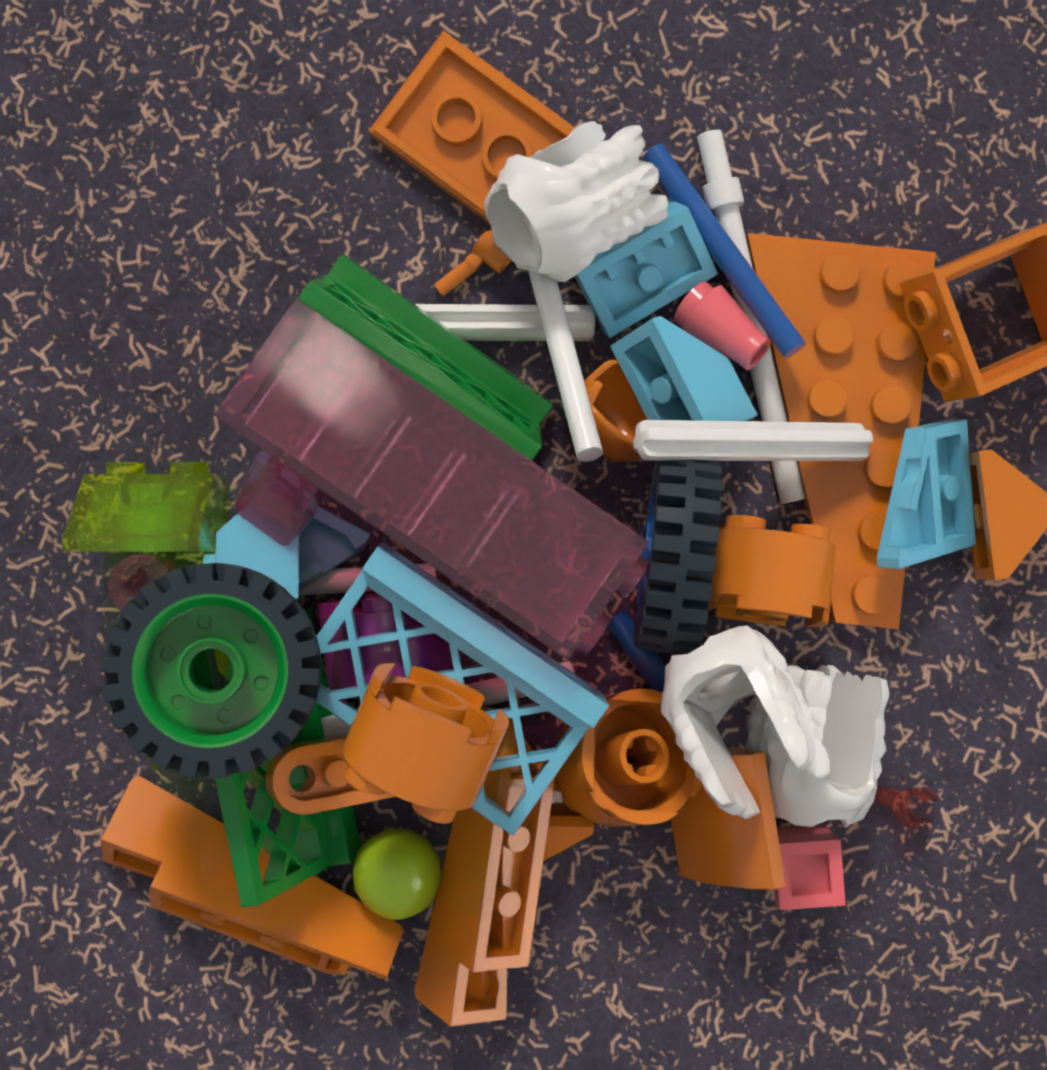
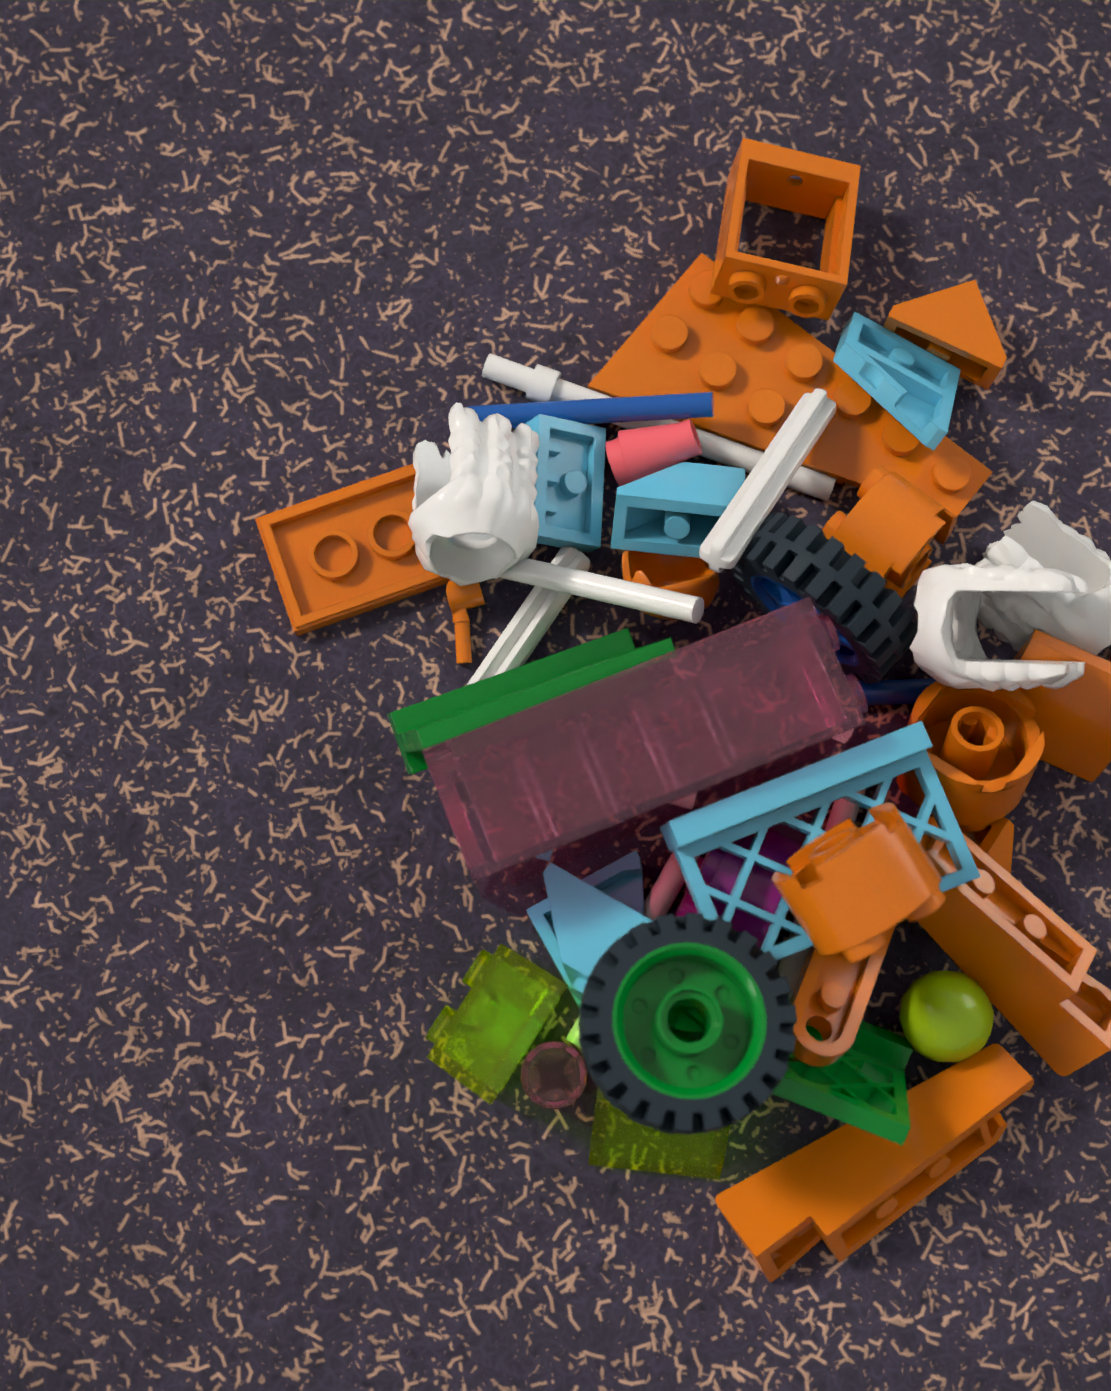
camera: 60 degrees left, 10 degrees down
clear pink slope [235,450,318,546] -> none

